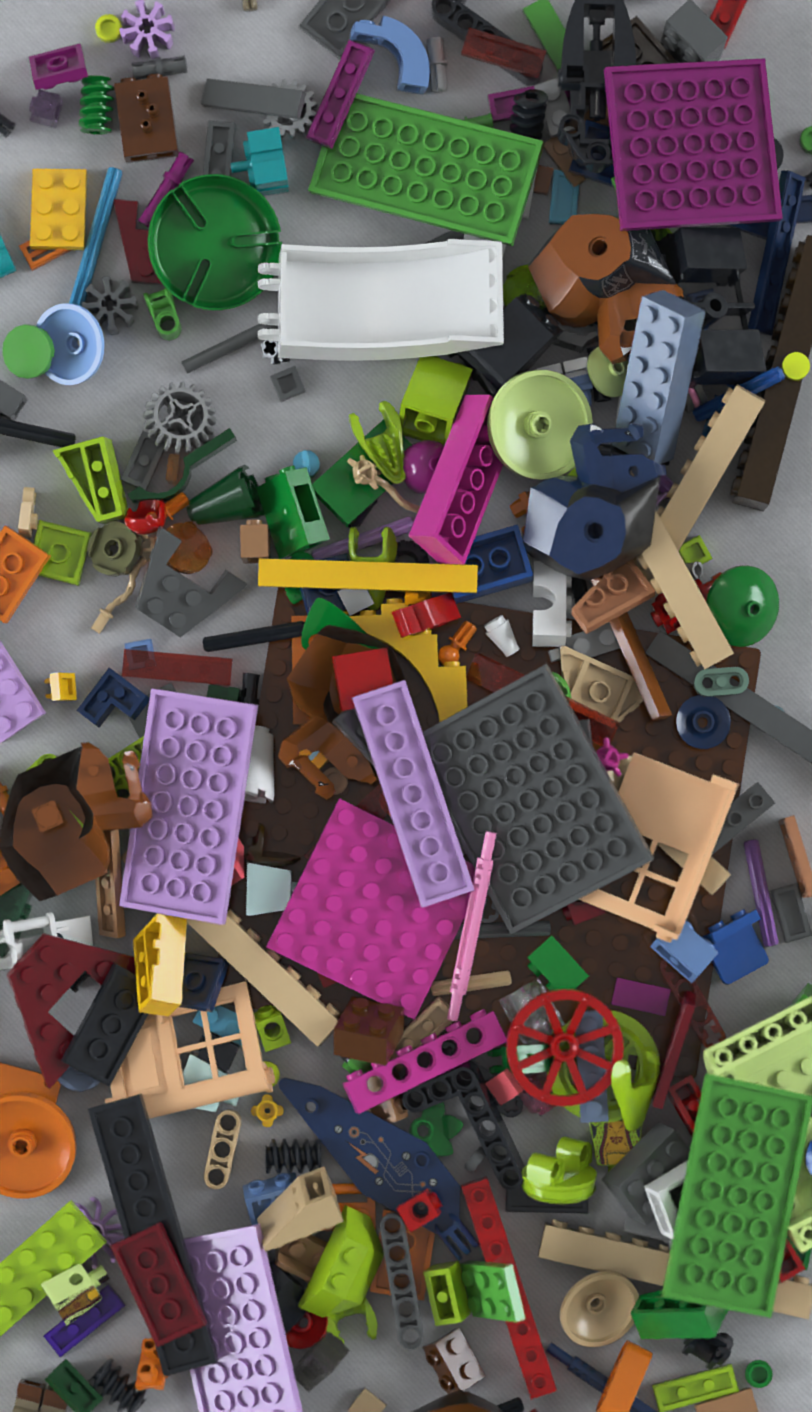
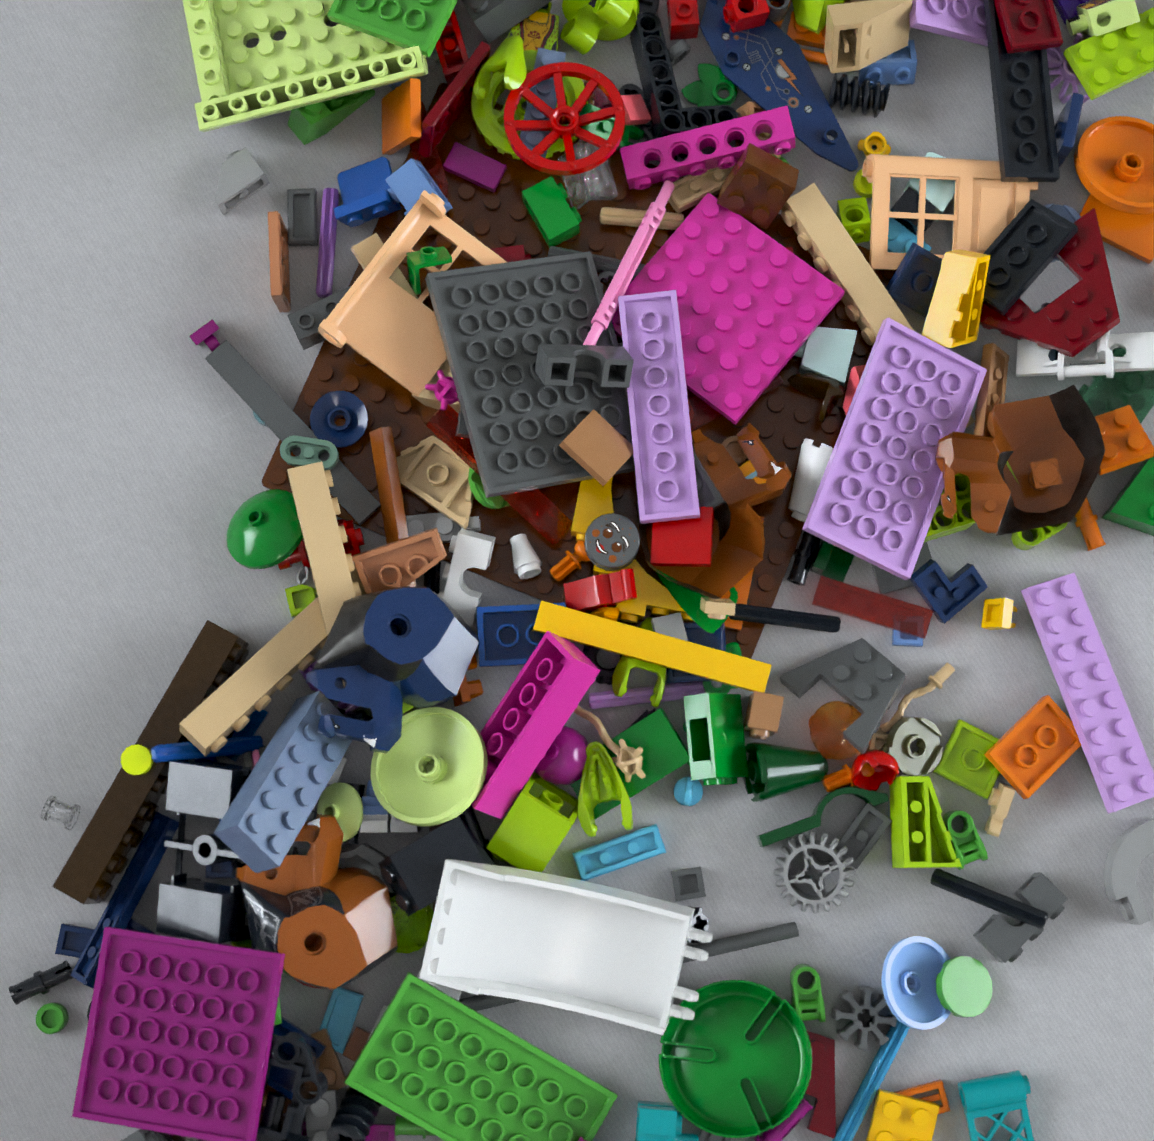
camera: 170 degrees left, 5 degrees down
clear orange tile [166,454,181,485] -> none
tan beam [204,1109,242,1189] -> none
none -> orange tile [381,78,421,155]
none -> green bracket [406,246,452,295]
none -> dark grey arch [535,344,634,388]
none -> medium nougat slope [559,410,633,486]
none -> medium azure tile [572,824,666,881]
none -> dark grey head [585,513,640,571]
none -> tan plate [700,597,736,619]
none -> bright green piece [942,810,988,870]
none -> dark blue plate [1055,93,1084,167]

